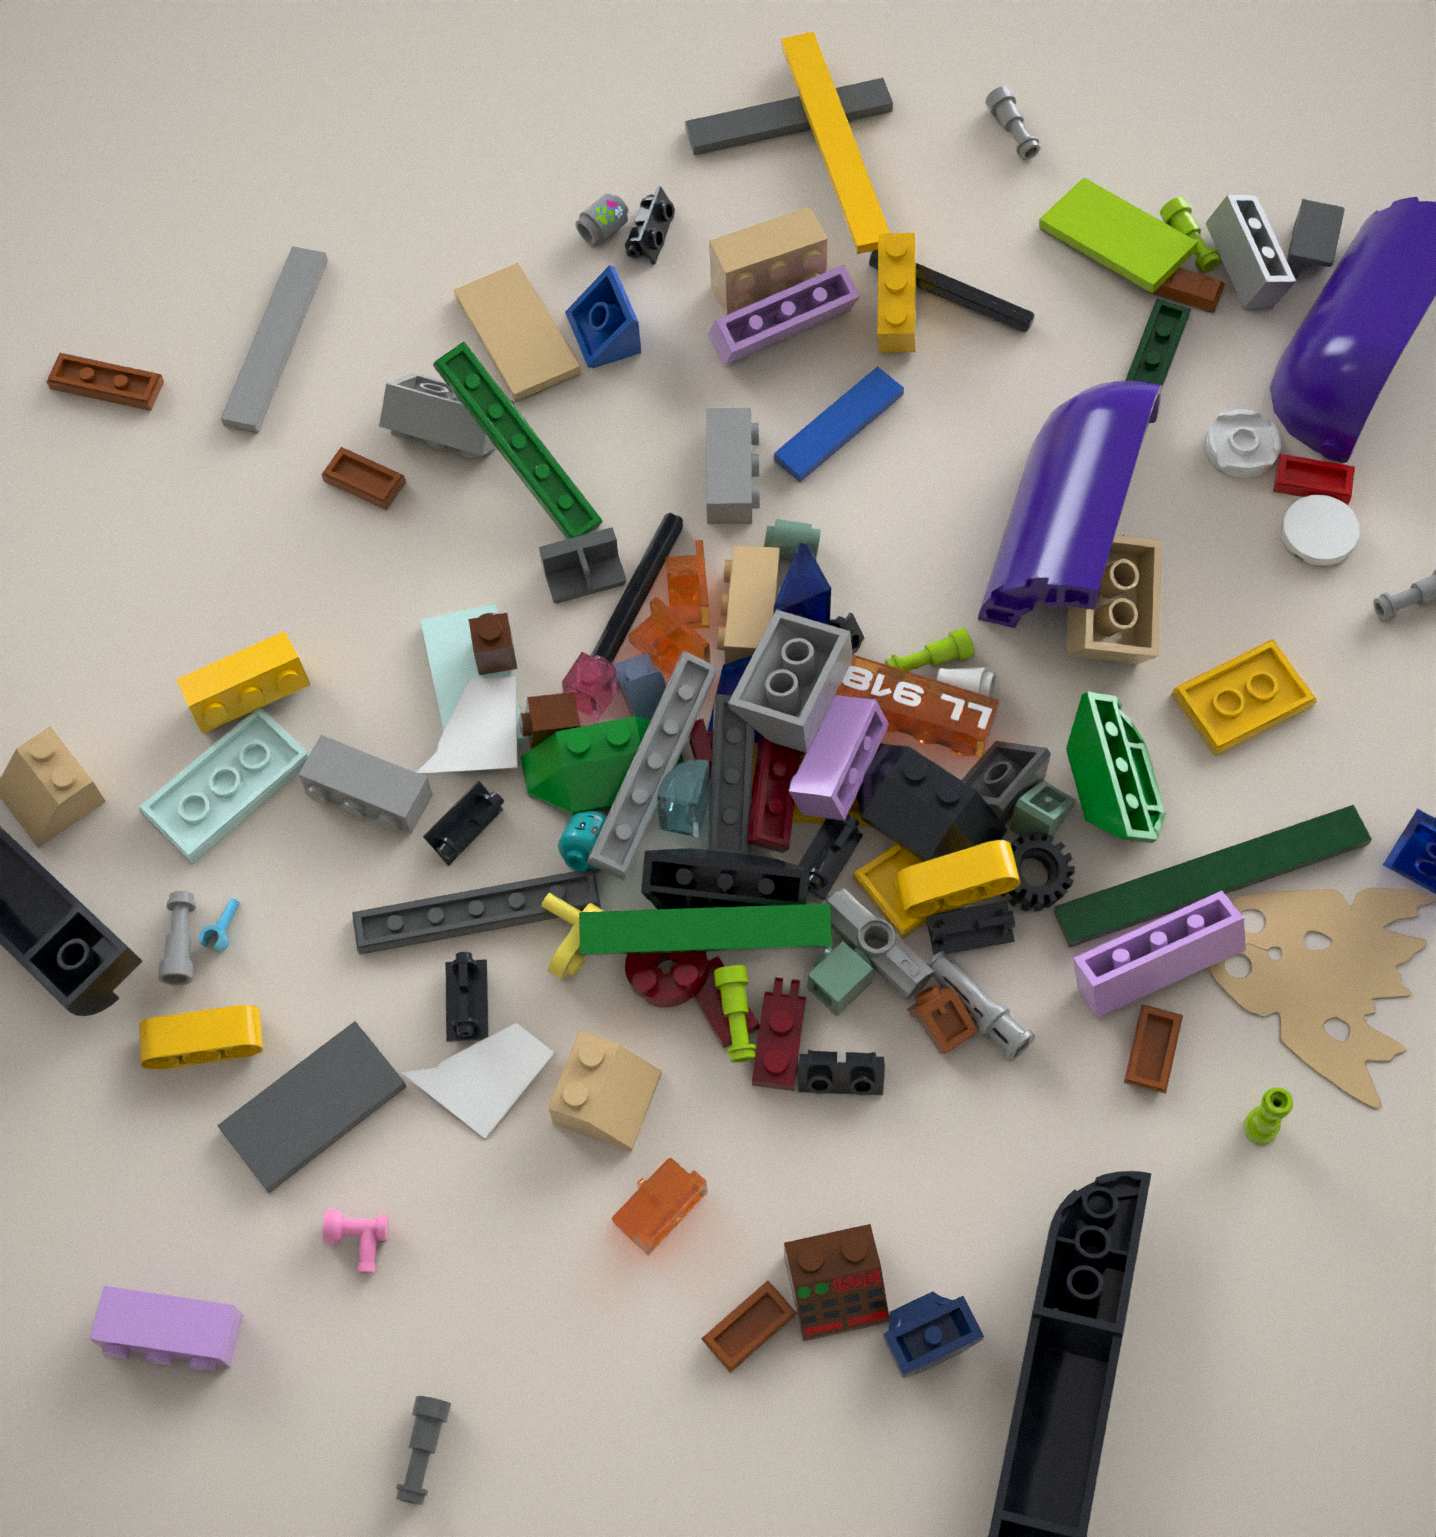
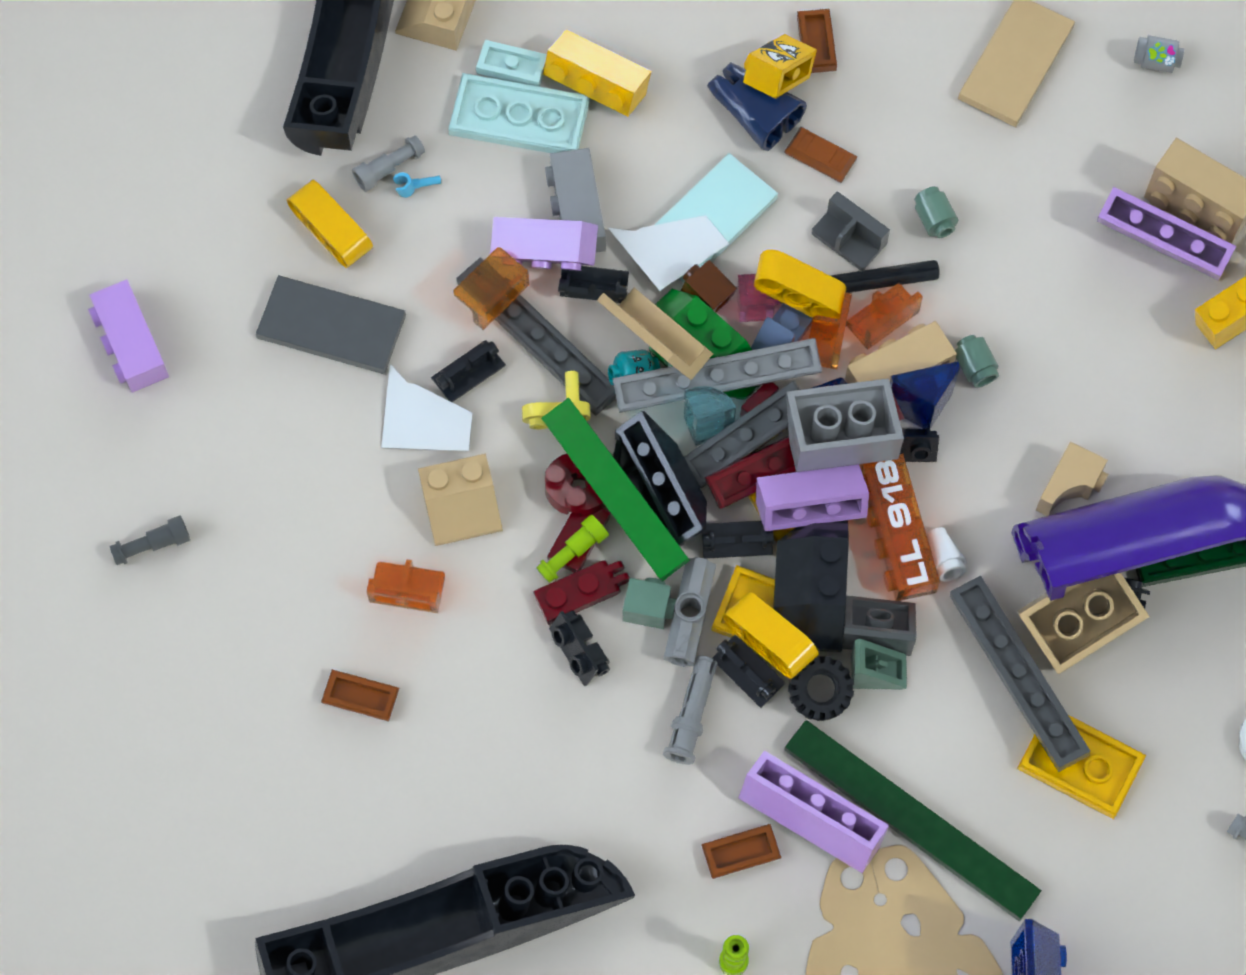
camera: 55 degrees right, 5 degrees up
bright pink piece [323,1209,388,1273] -> none
light grey slope [379,373,515,459] -> none
green tile [433,341,603,539] -> none
reddish brown brick [468,613,518,675] -> none
blue slope [565,265,641,368] -> none
black hinge [625,186,675,265] -> none
light grey brick [706,408,760,524] -> none
blue tile [774,366,904,482] -> none
reddish brown slope [784,1224,890,1342] -> none
dark blue slope [883,1291,984,1378] -> none
lime piece [885,627,975,681] -> none
dark orange bracket [907,985,979,1054] -> none
green wedge [1066,691,1166,843] -> none
none -> clear orange panel [453,247,529,330]
none -> light aqua plate [476,40,547,86]
none -> lavender brick [490,217,598,271]
none -> tan fence [597,287,713,380]
none -> dark blue piece [707,62,807,151]
none -> yellow brick [743,34,817,99]
none -> yellow beam [754,249,846,323]
none -> dark orange tile [784,126,858,183]
none -> sand green brick [914,186,959,238]
none -> dark grey plate [950,575,1090,772]
none -> tan arch [1036,441,1109,516]

